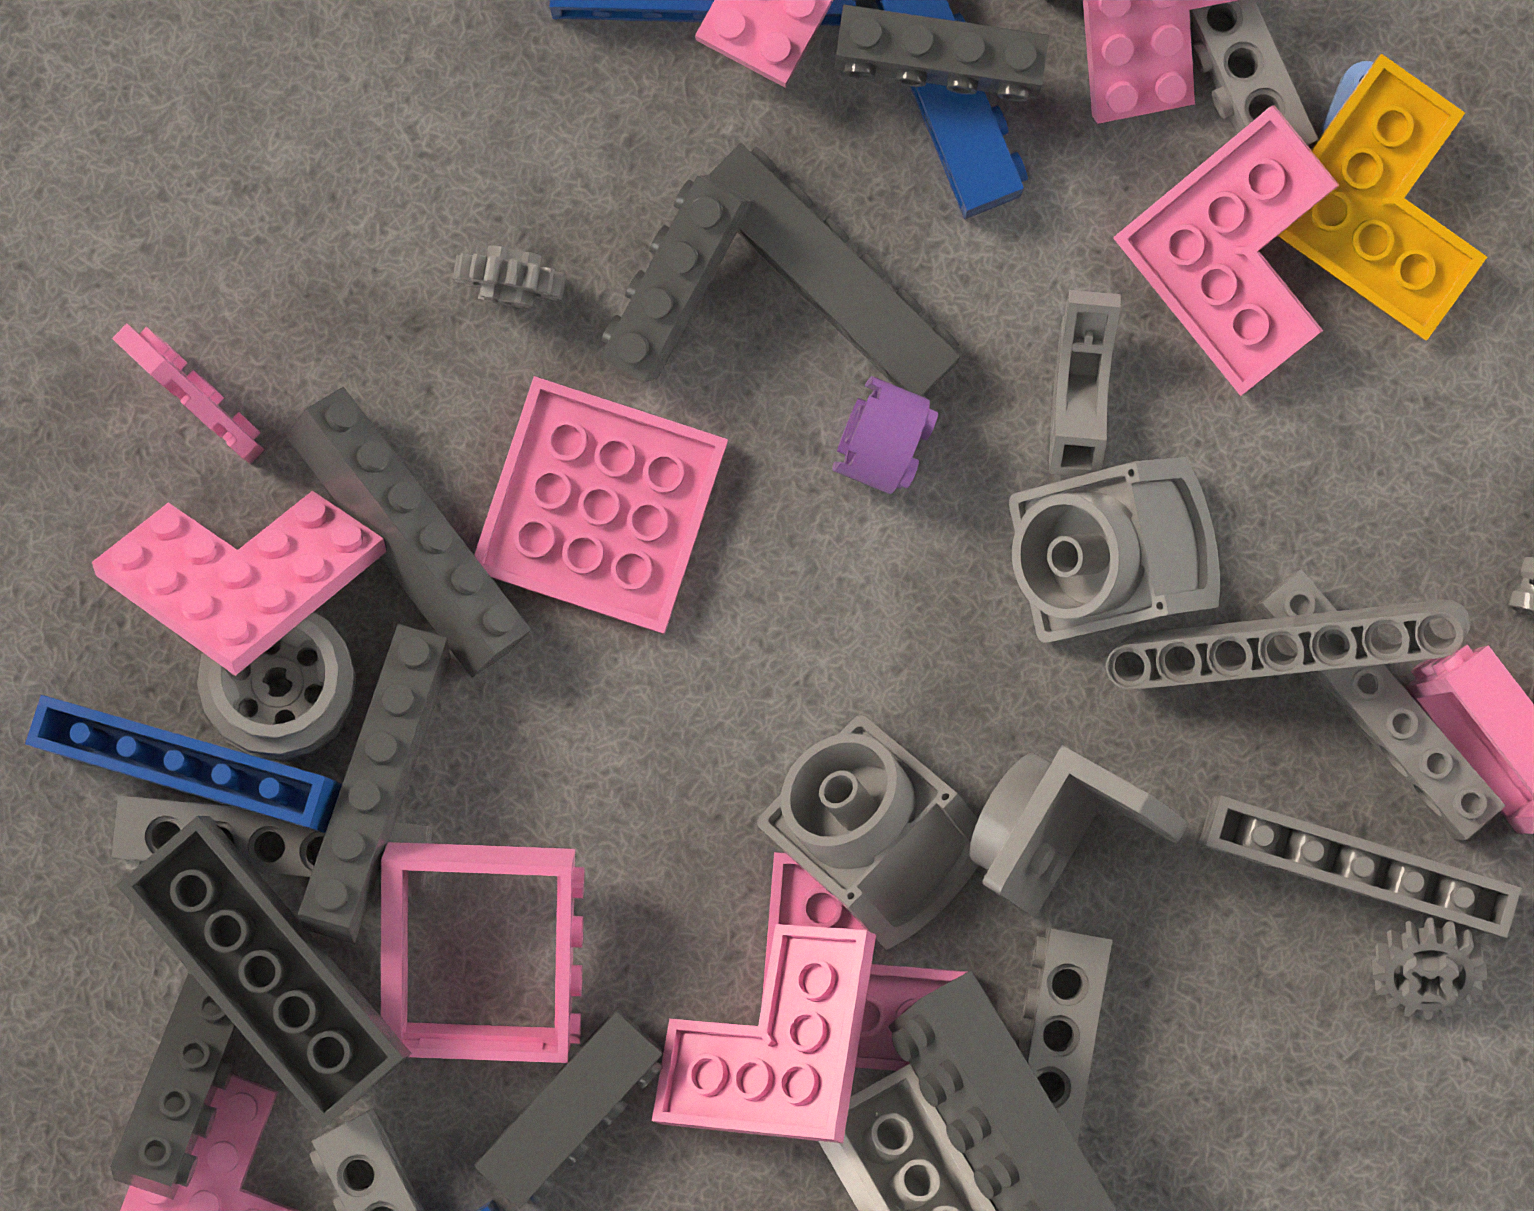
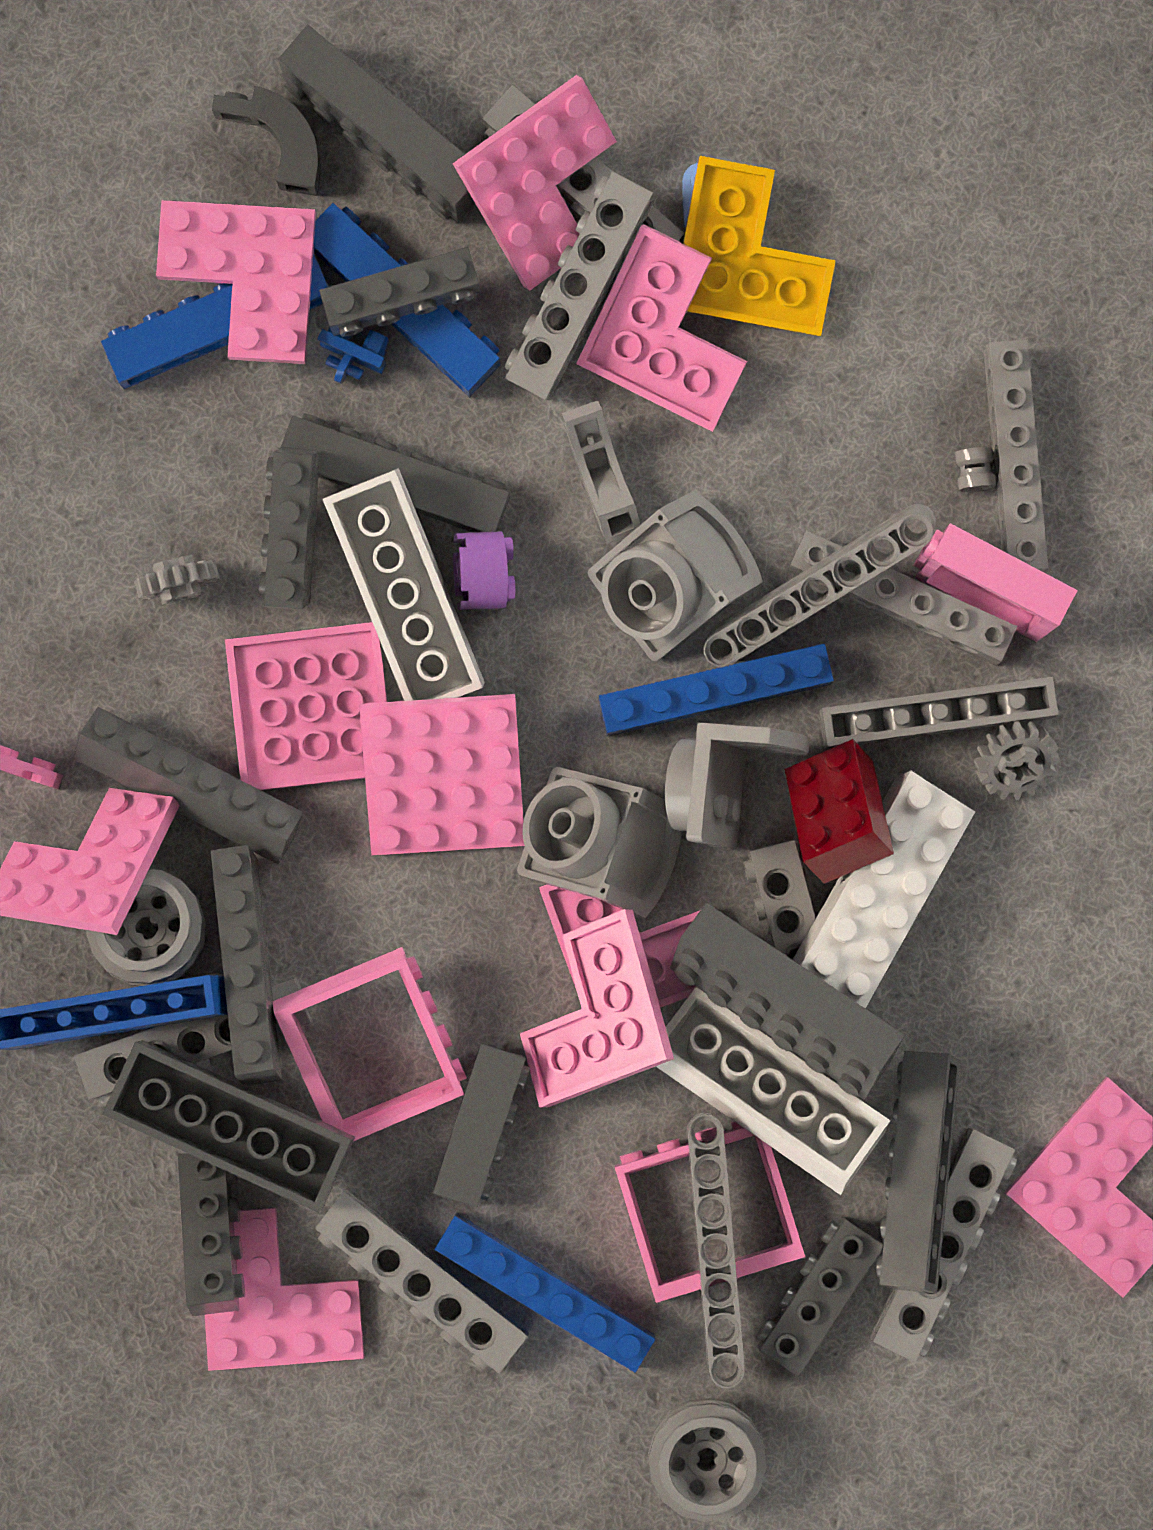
camera: 25 degrees left, 0 degrees up
none -> blue hips [317,326,389,384]
none -> white brick [323,468,485,701]
none -> bright pink plate [359,694,525,855]
none -> light grey brick [505,171,657,400]
none -> blue brick [598,643,834,736]
none -> dark red brick [784,739,894,884]
none -> white brick [793,771,975,1008]

